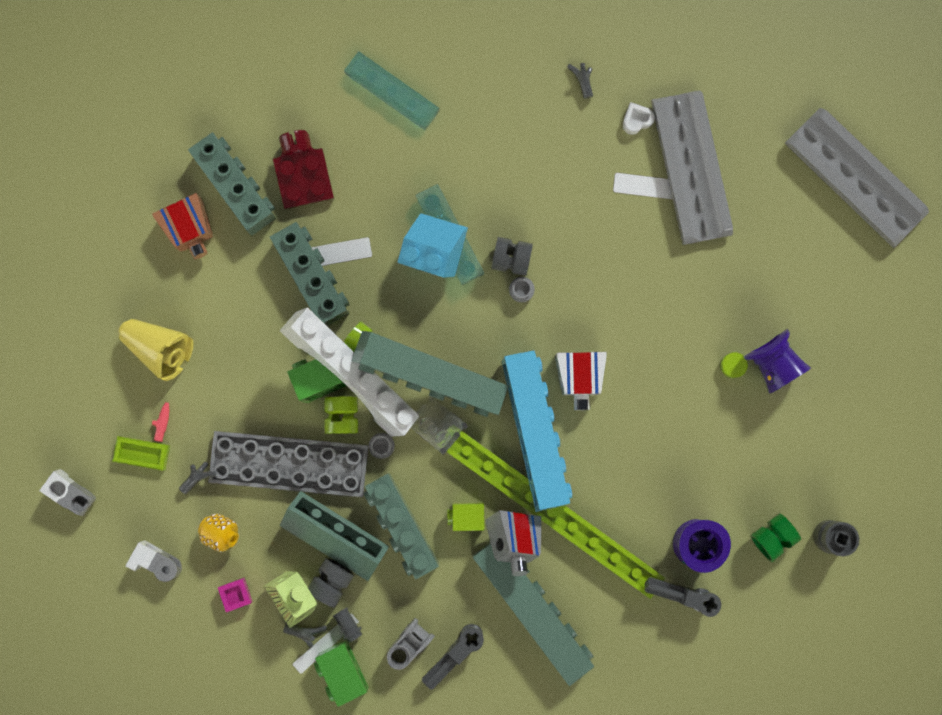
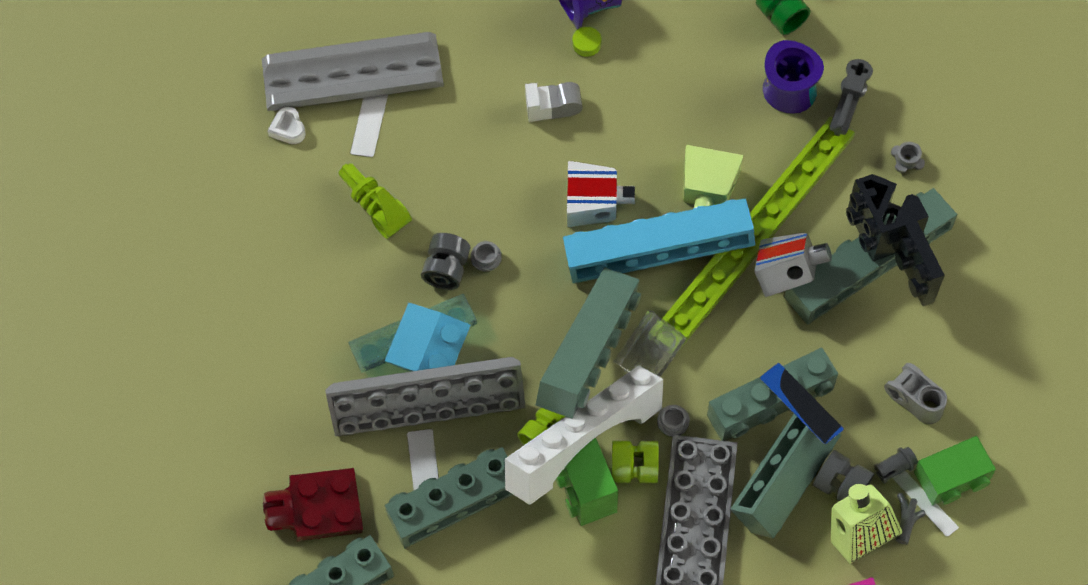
camera: 80 degrees left, 20 degrees down
clear light blue plate [344,51,440,130] -> none
dark grey connector [422,624,484,690] -> none
lime brick [447,503,484,531] -> none
dark grey bar [567,63,593,99] -> none
none -> light grey plate [325,357,525,436]
none -> lime piece [338,163,412,239]
none -> leg [525,82,583,122]
none -> yellowish green torso [683,145,743,208]
none -> black sticker [760,363,844,444]
none -> black piece [846,174,945,307]
none -> light grey plate [891,142,925,173]

